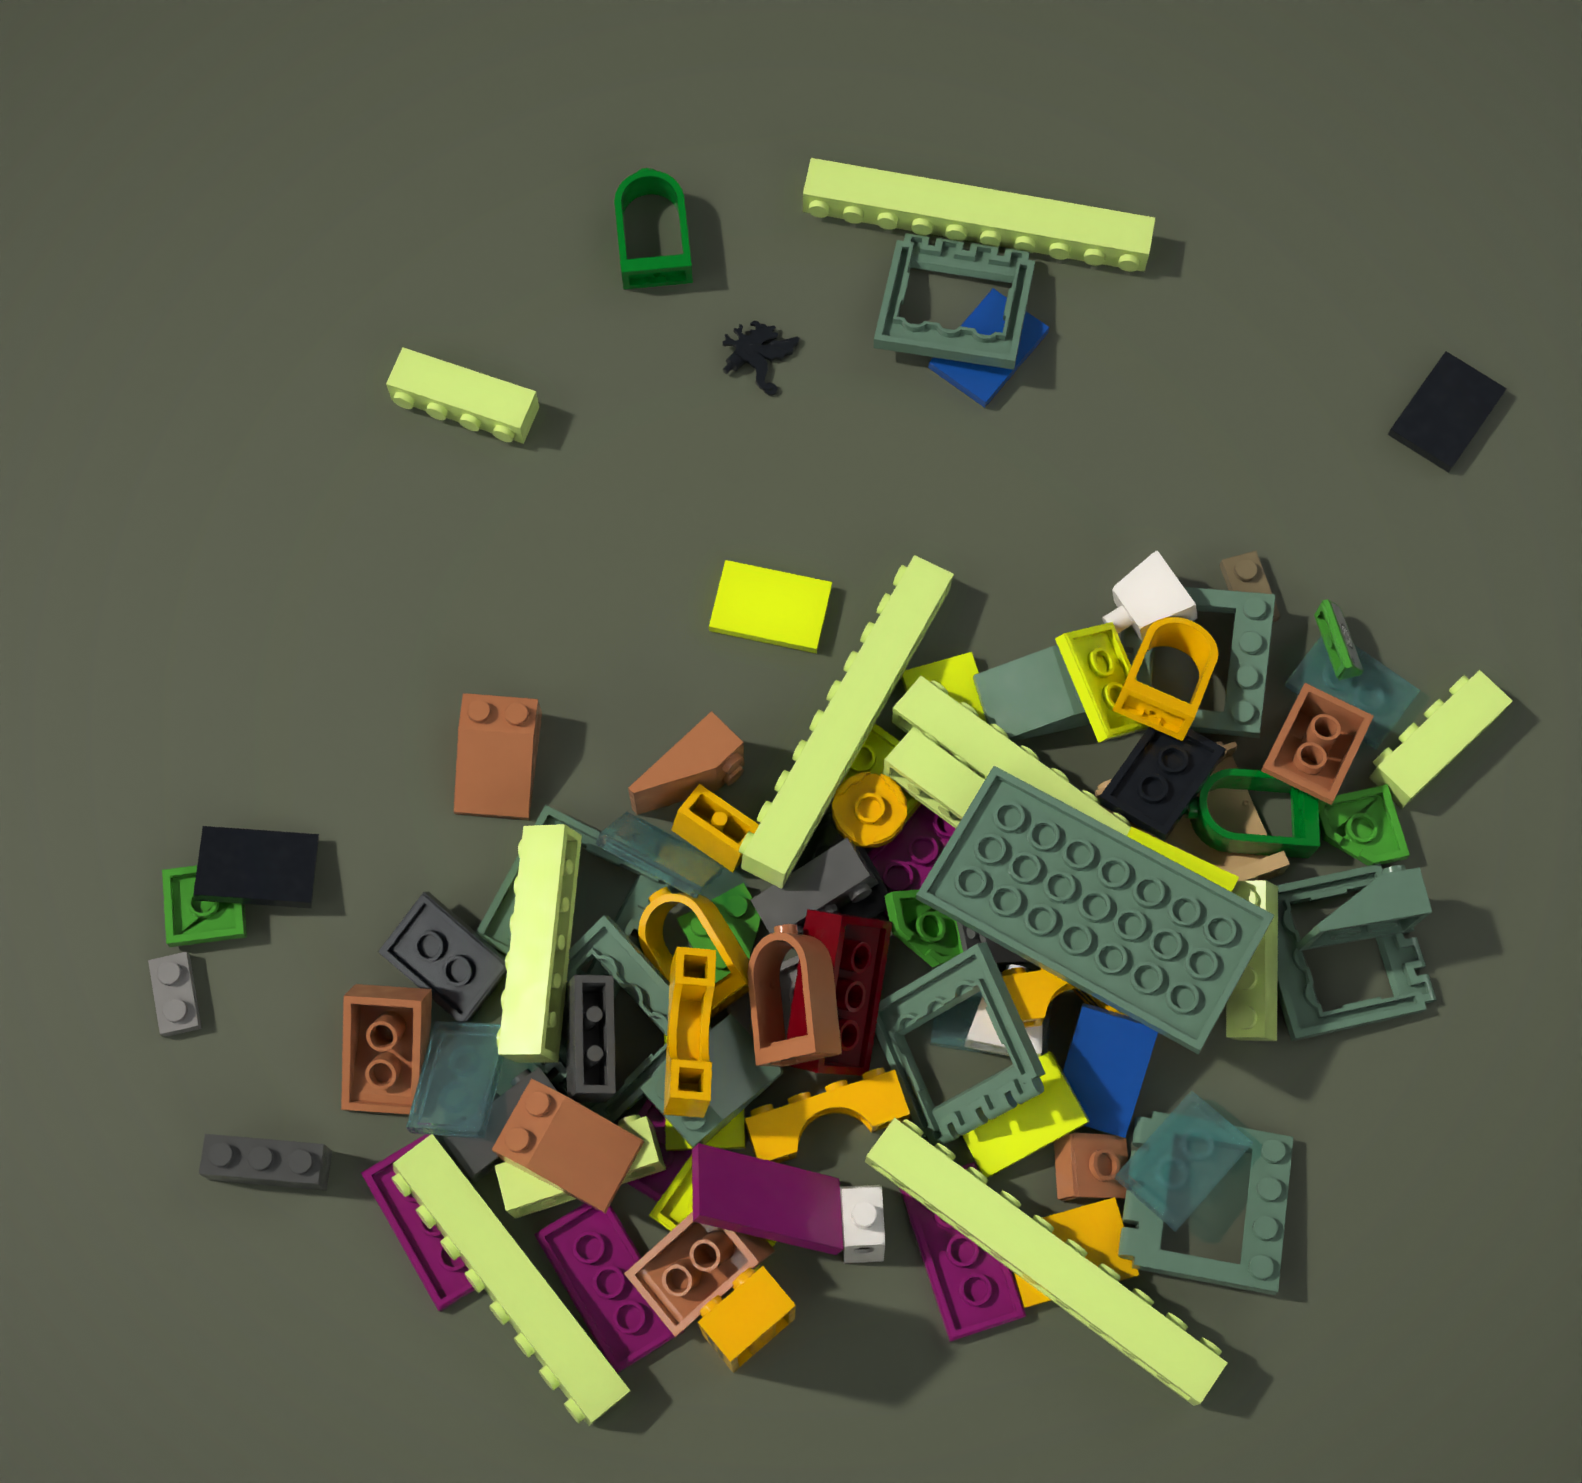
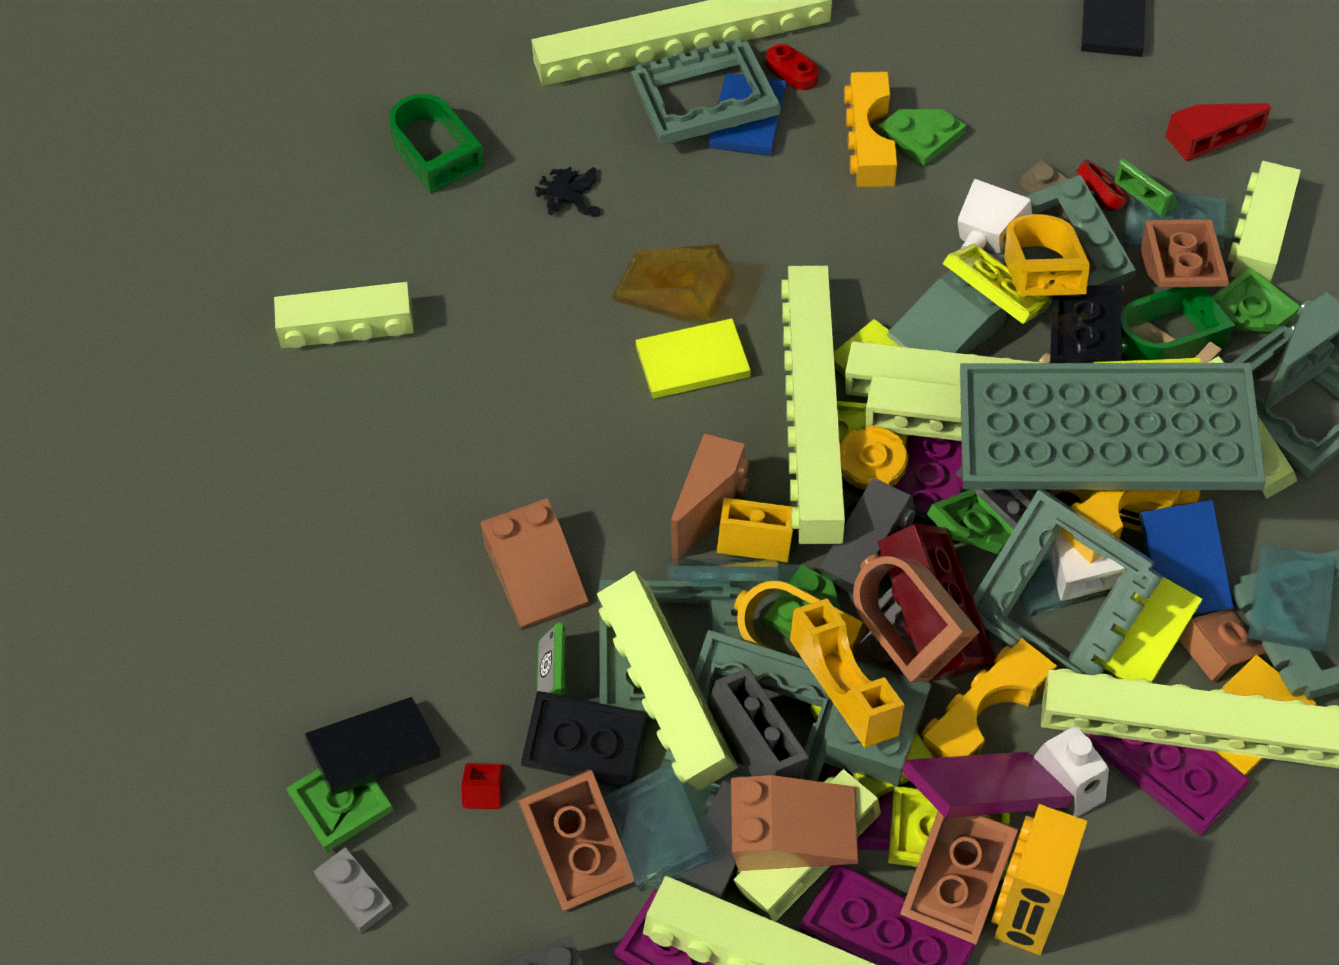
camera: 25 degrees left, 15 degrees down
none -> red slope [461,763,504,809]
none -> slope [537,623,567,696]
none -> clear yellow slope [612,244,734,321]
none -> red plate [766,44,819,90]
none -> yellow arch [844,72,897,187]
none -> bright green plate [877,109,966,167]
none -> red plate [1076,159,1129,211]
none -> red slope [1165,103,1271,162]

